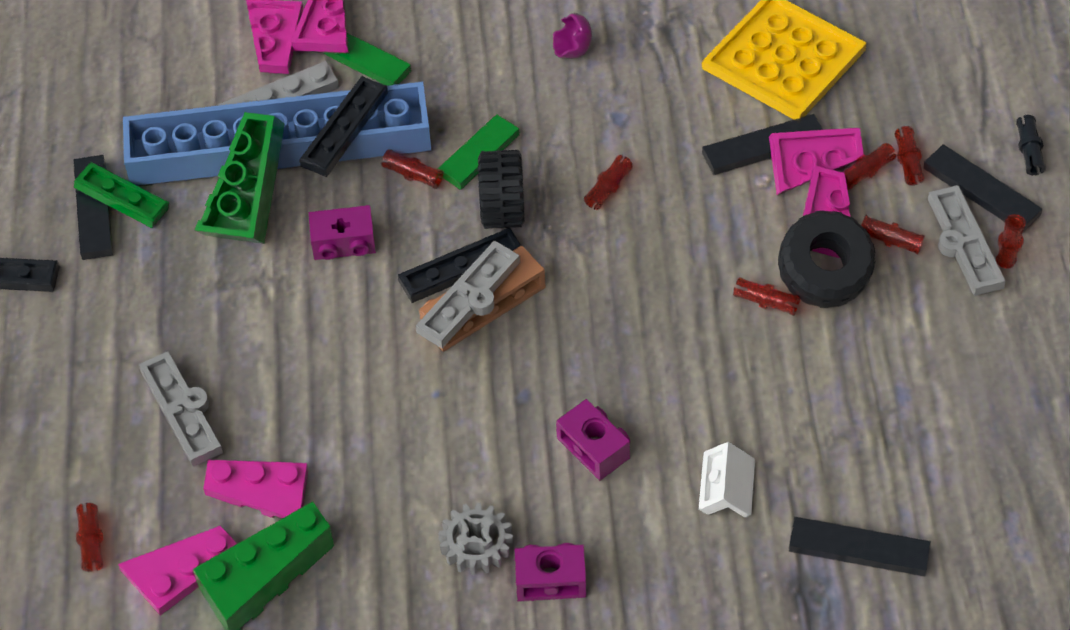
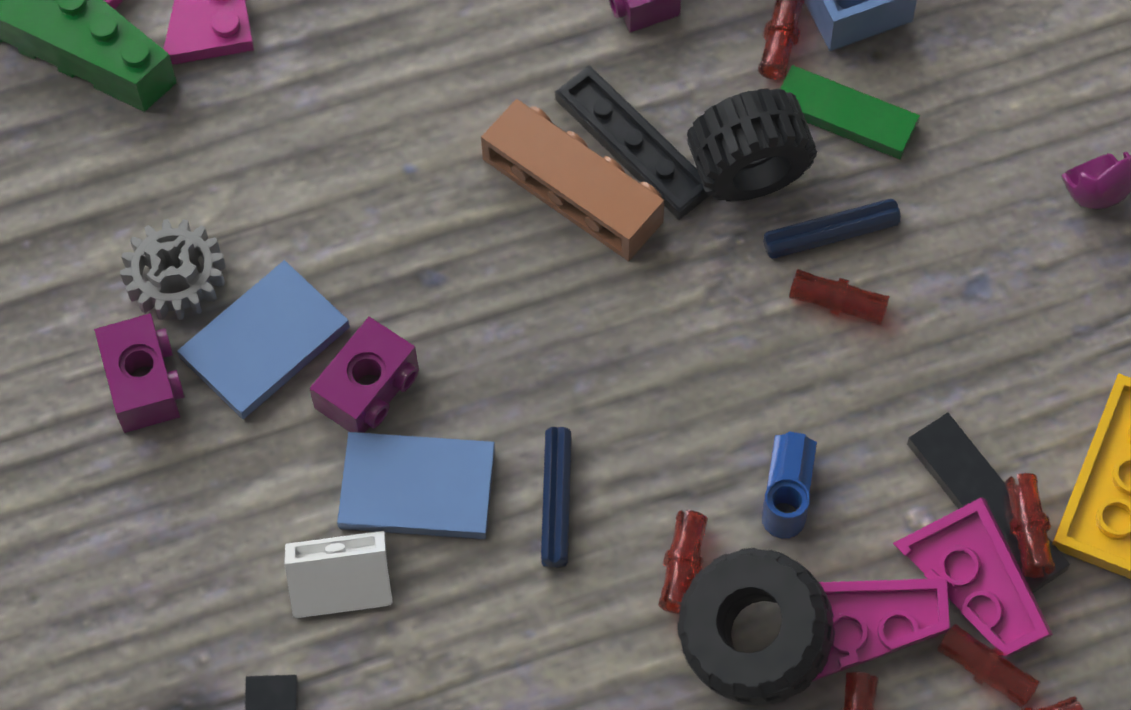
camera: 75 degrees right, 10 degrees up
light grey hinge [416,241,520,348] -> none
none -> medium blue tile [177,260,350,420]
none -> medium blue tile [337,432,495,539]
none -> dark blue axle [541,427,572,568]
none -> blue piece [762,432,817,539]
none -> dark blue axle [763,198,901,259]
none -> clear red pin [1005,473,1056,578]

